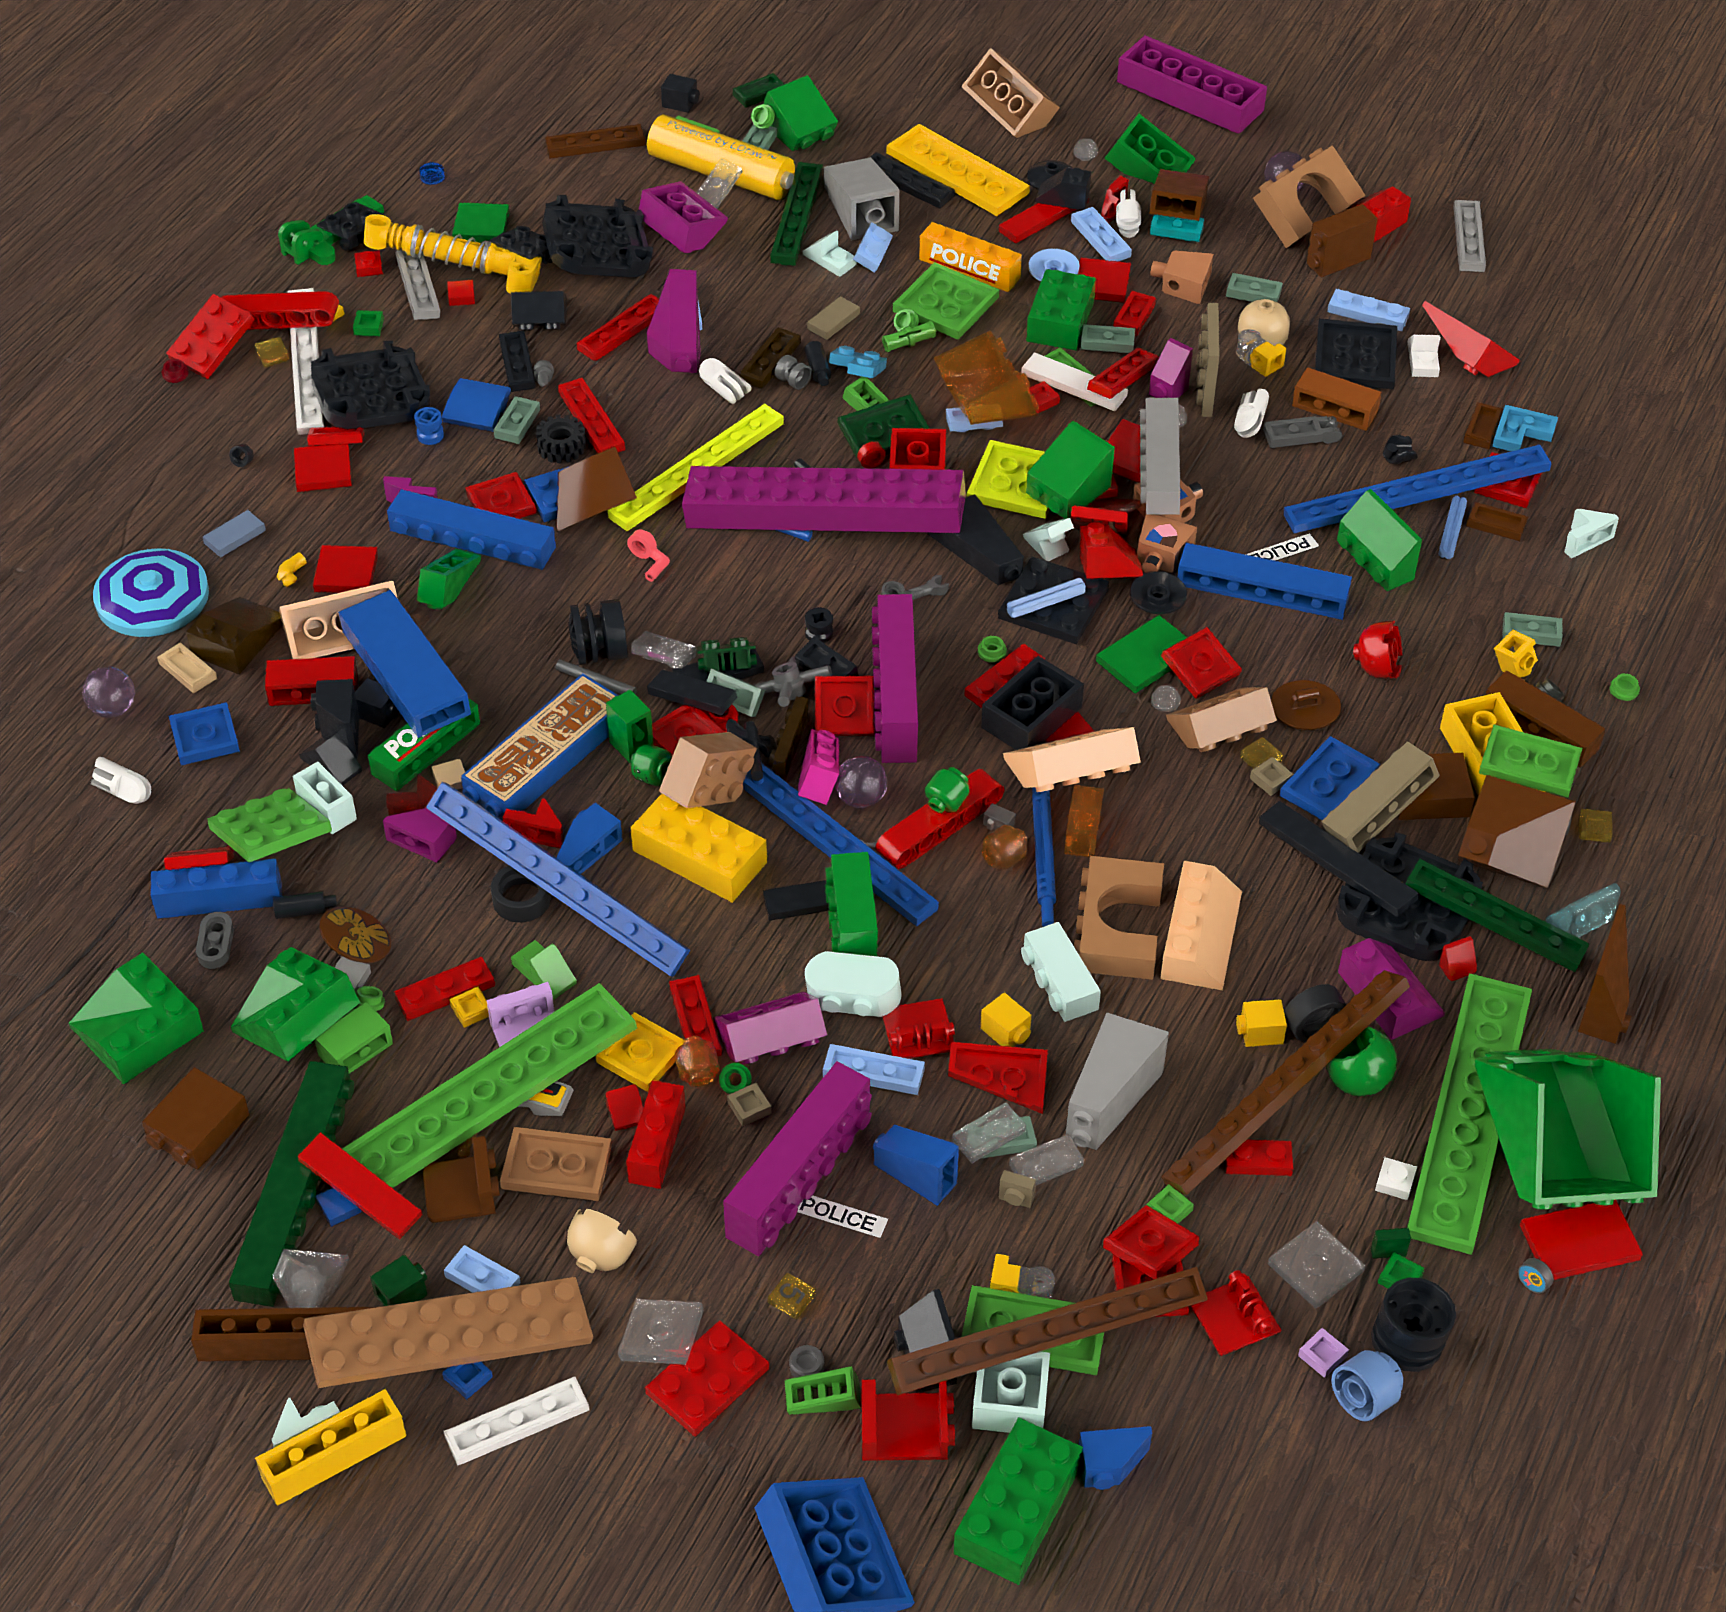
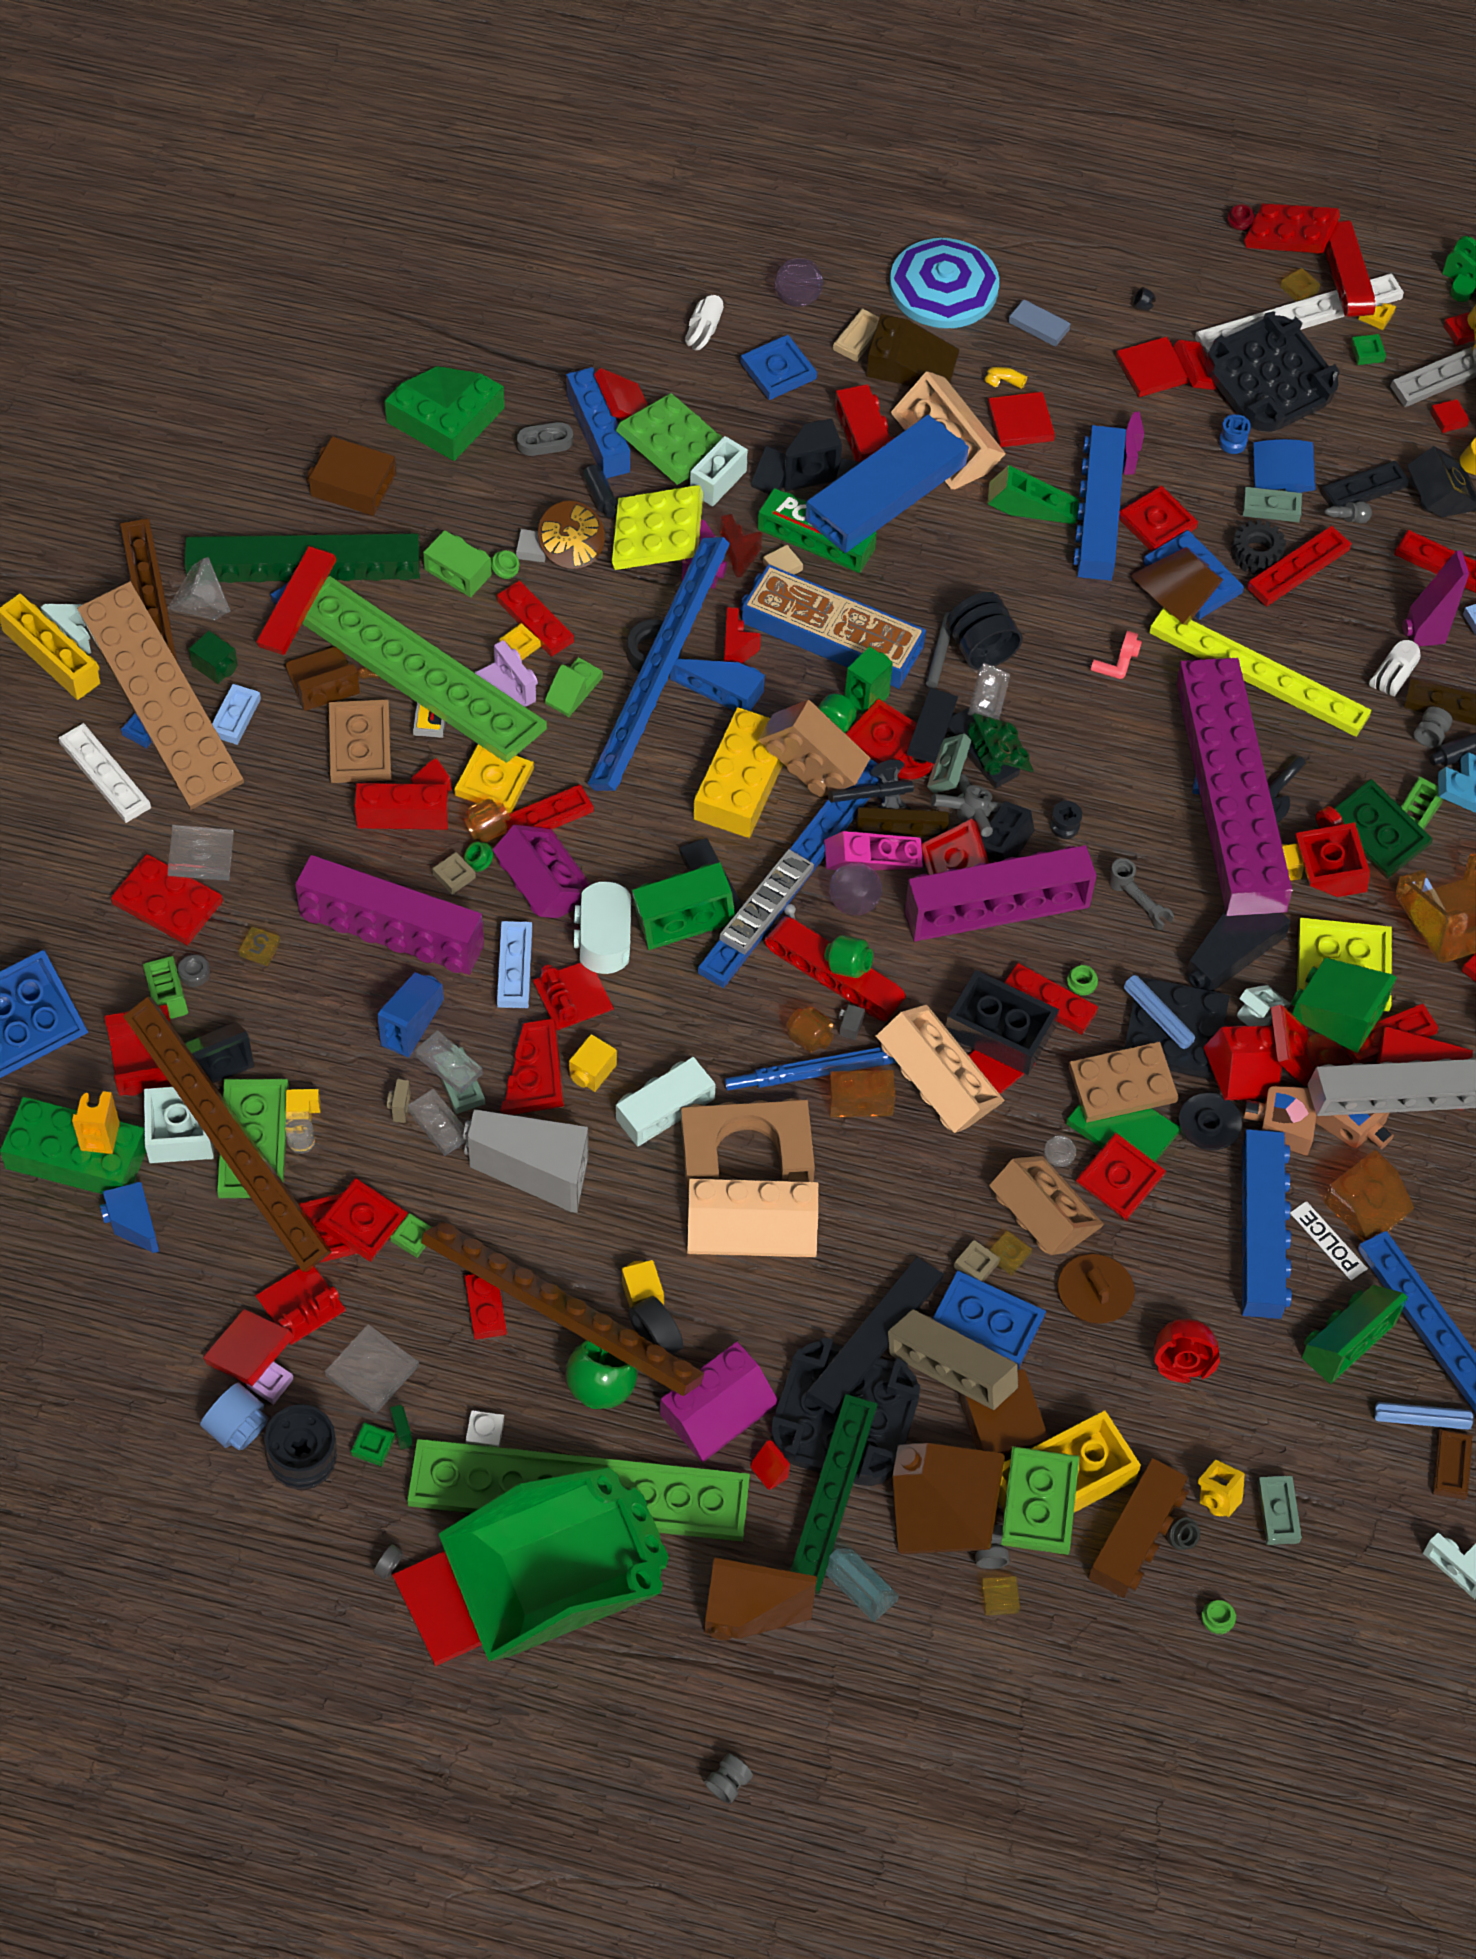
camera: 75 degrees right, 10 degrees up
green slope [230,947,360,1061] -> none
tan cylinder [567,1209,637,1273] -> none
white sticker [797,1196,888,1238] -> none
none -> light orange hinge [72,1091,119,1154]
none -> red tile [203,1309,294,1386]
none -> neon yellow plate [612,485,703,570]
none -> tile [720,849,814,955]
none -> medium nougat plate [1069,1042,1178,1123]
none -> clear orange slope [1324,1149,1414,1242]

